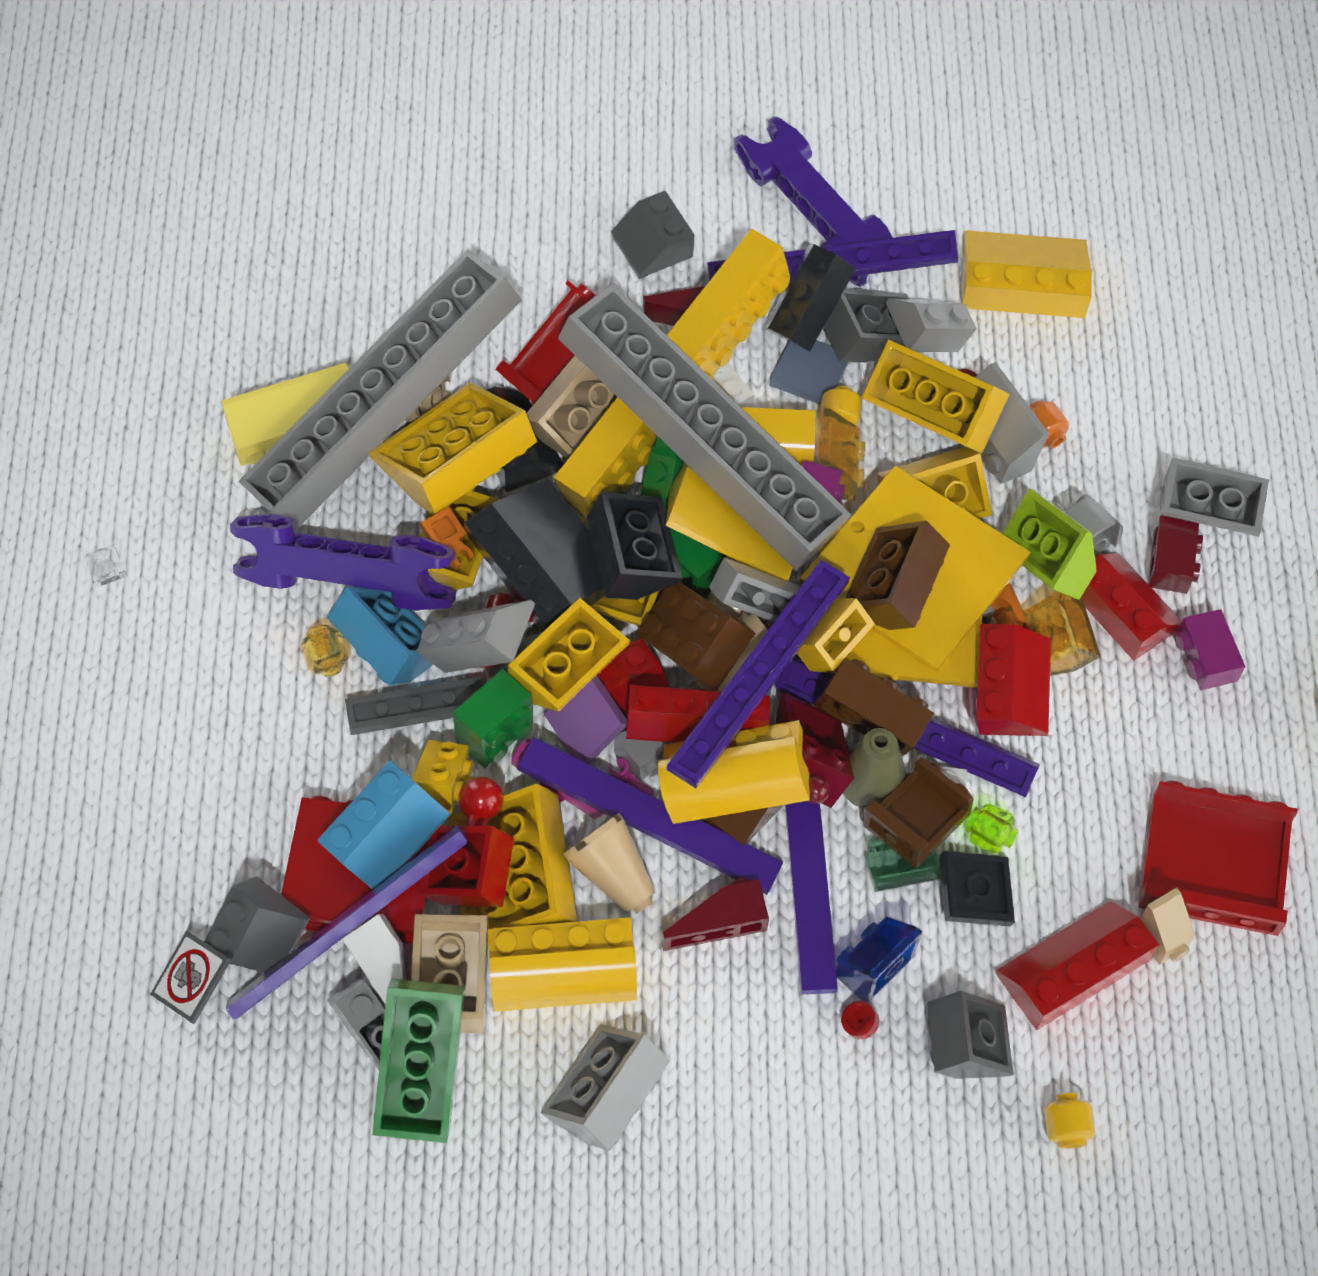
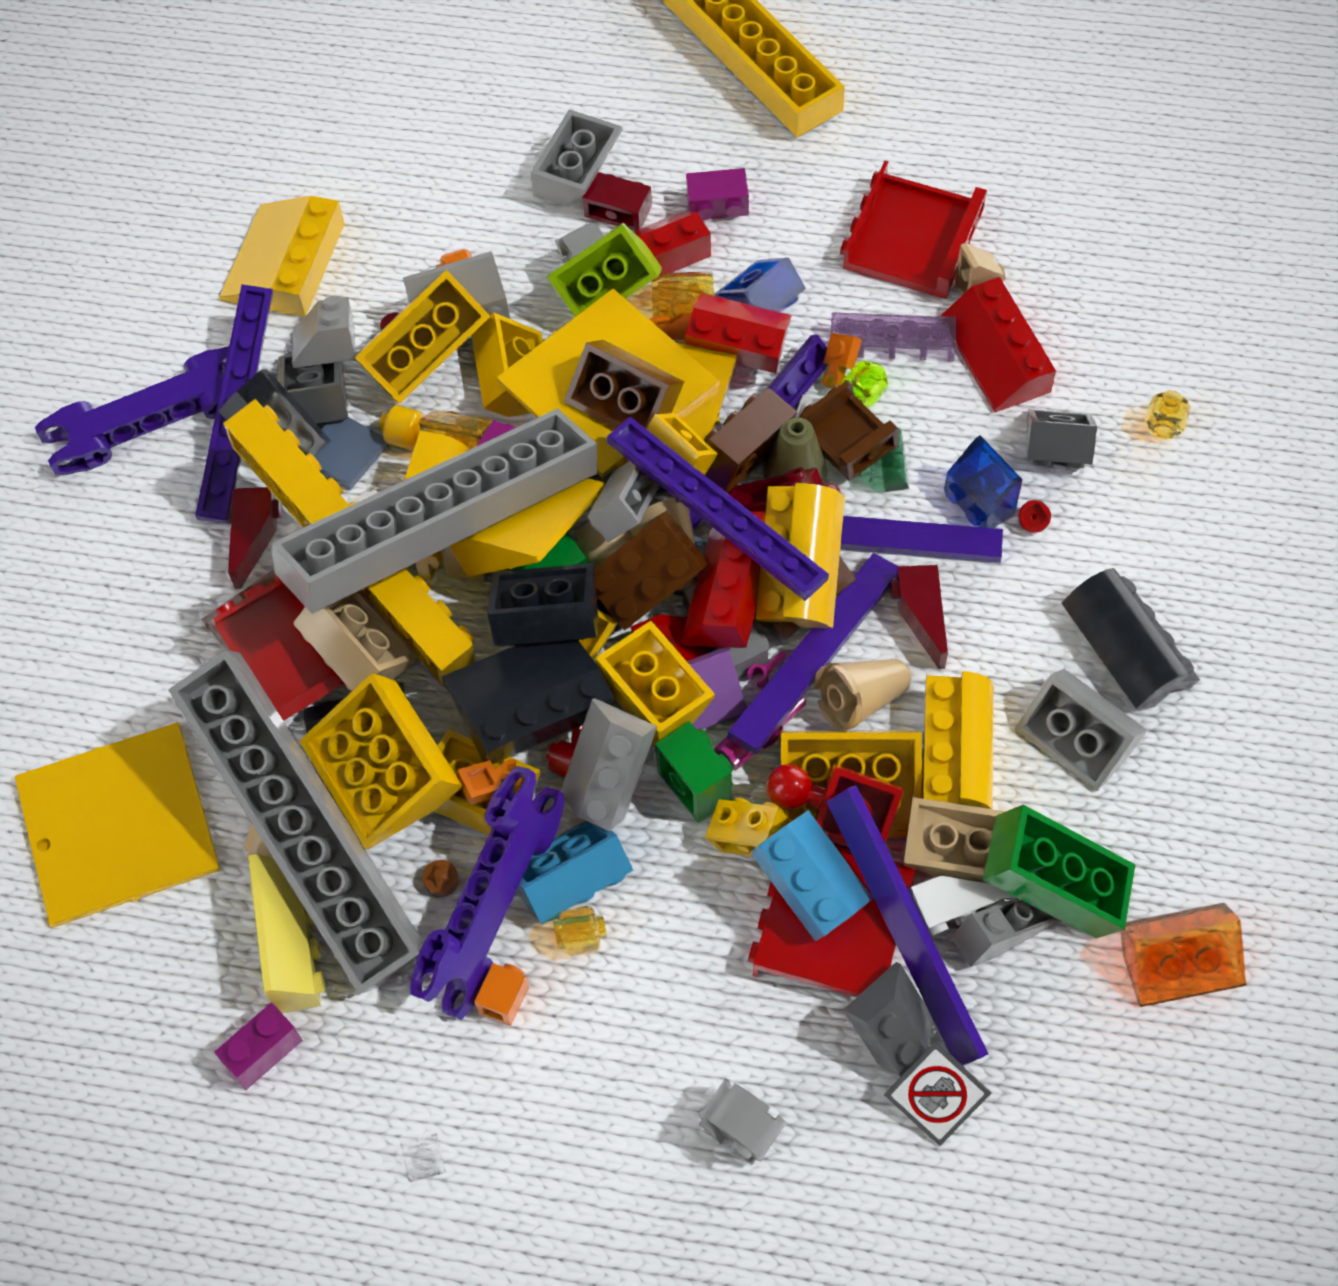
camera: 75 degrees left, 0 degrees up
dark grey plate [345,677,482,735] -> none
dark grey slope [611,190,695,279] -> none
green hinge [640,437,683,514] -> none
black tile [939,851,1015,927] -> none
yellow head [1044,1093,1095,1149] -> none
none -> yellow piece [15,722,221,928]
none -> magenta brick [214,1002,303,1090]
none -> dark orange tile [422,860,459,897]
none -> orange brick [474,963,529,1026]
none -> light grey brick [698,1078,787,1166]
none -> clear blue slope [714,257,806,312]
none -> orange plate [822,333,862,388]
none -> clear purple hinge [830,312,956,361]
none -> black brick [1061,568,1200,709]
none -> clear orange slope [1120,902,1246,1007]
none -> clear yellow head [1145,390,1191,440]

